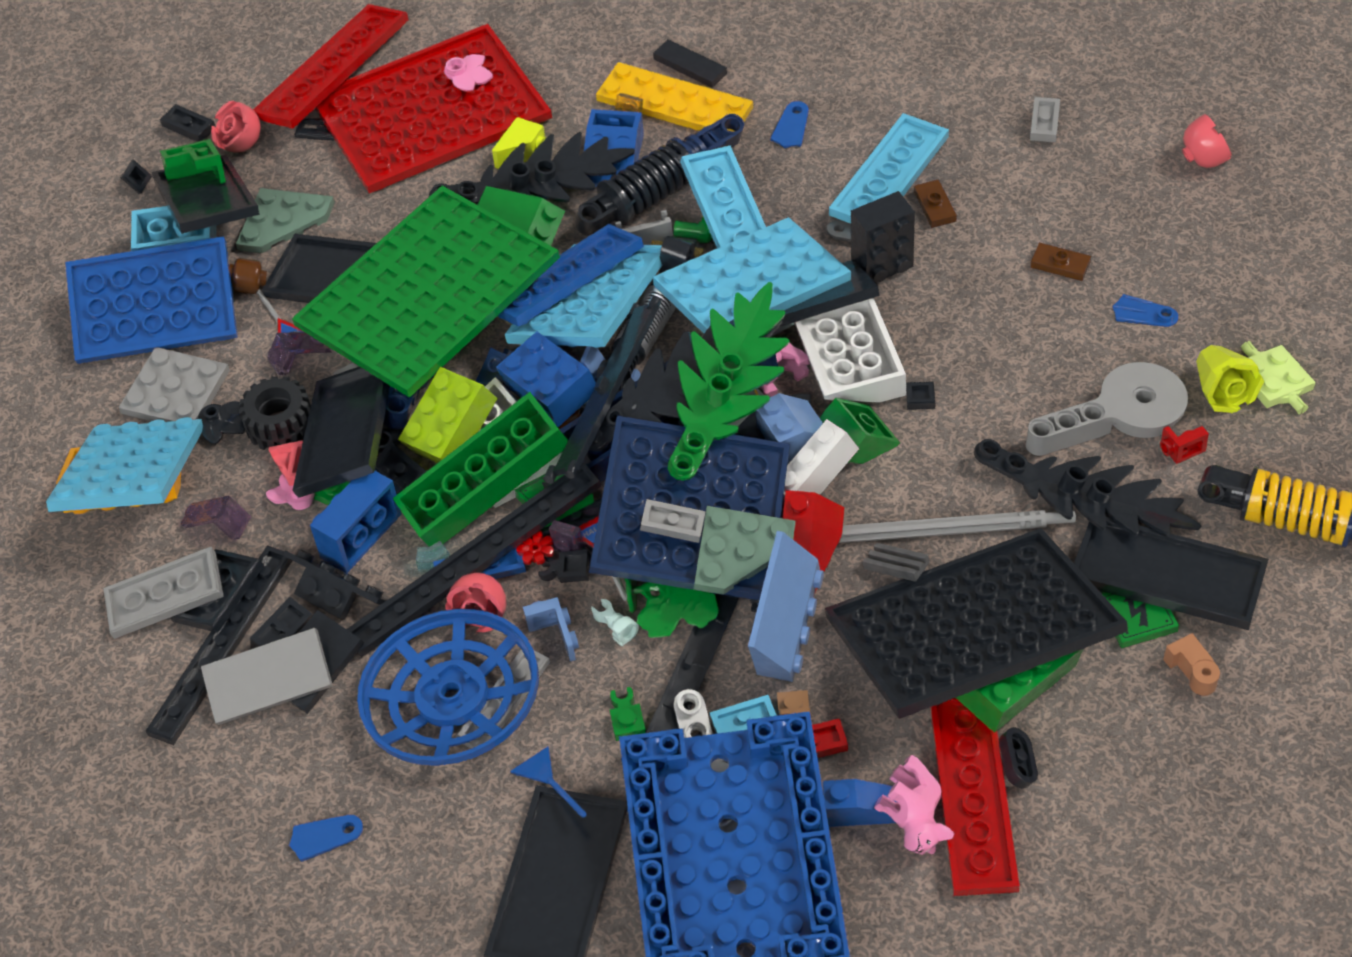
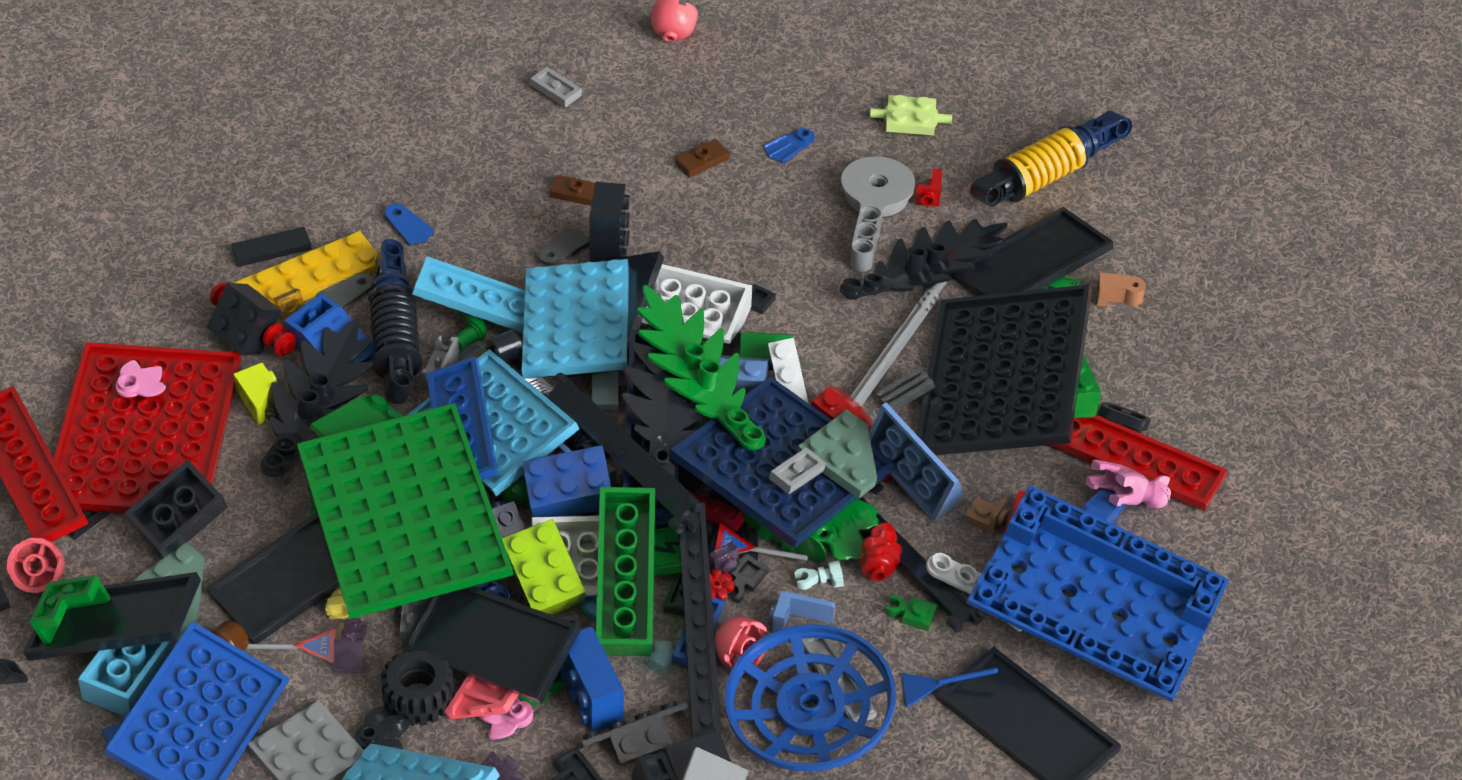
camera: 65 degrees left, 5 degrees down
medium azure plate [710,695,777,734] -> none
medium azure plate [829,113,949,224] -> none
neon yellow cone [1196,345,1264,413] -> none
none -> black brick [124,459,228,558]
none -> black brick [206,282,296,356]
none -> dark grey piece [317,273,373,309]
none -> red head [859,523,902,581]

